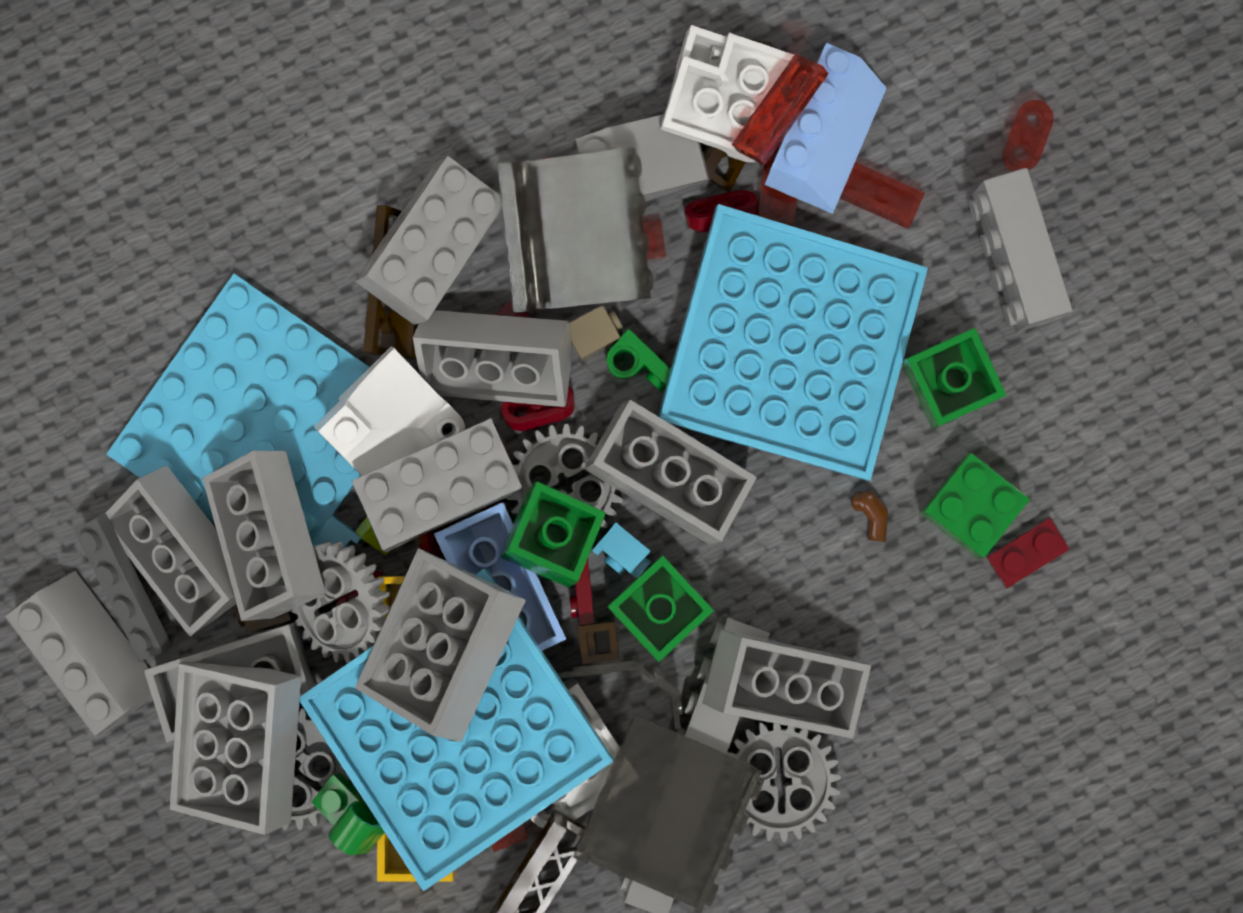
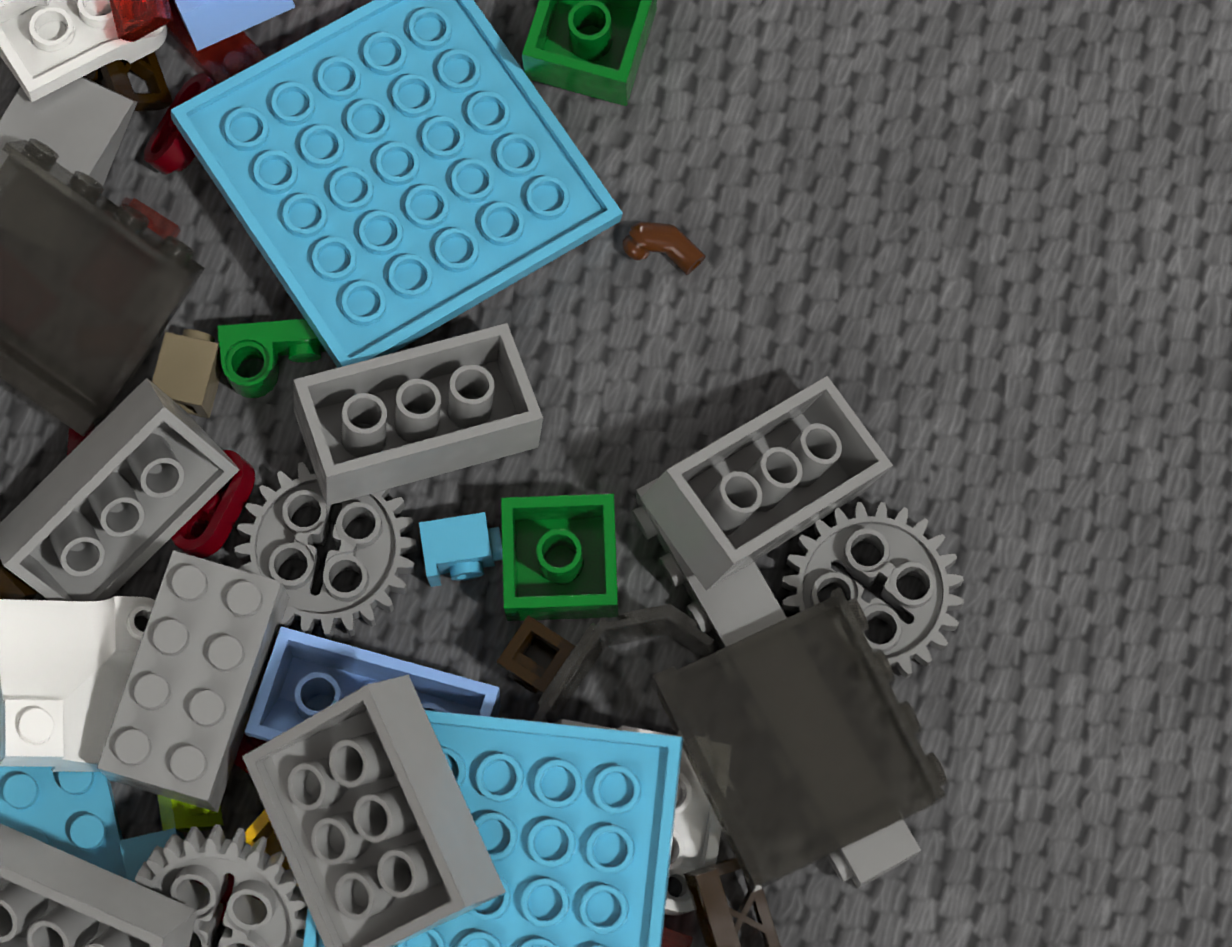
camera: 50 degrees left, 10 degrees down
green brick [500,482,606,587] -> none
dark red plate [570,558,595,625] -> none
green brick [919,453,1030,559] -> none
dark red plate [986,518,1070,589] -> none

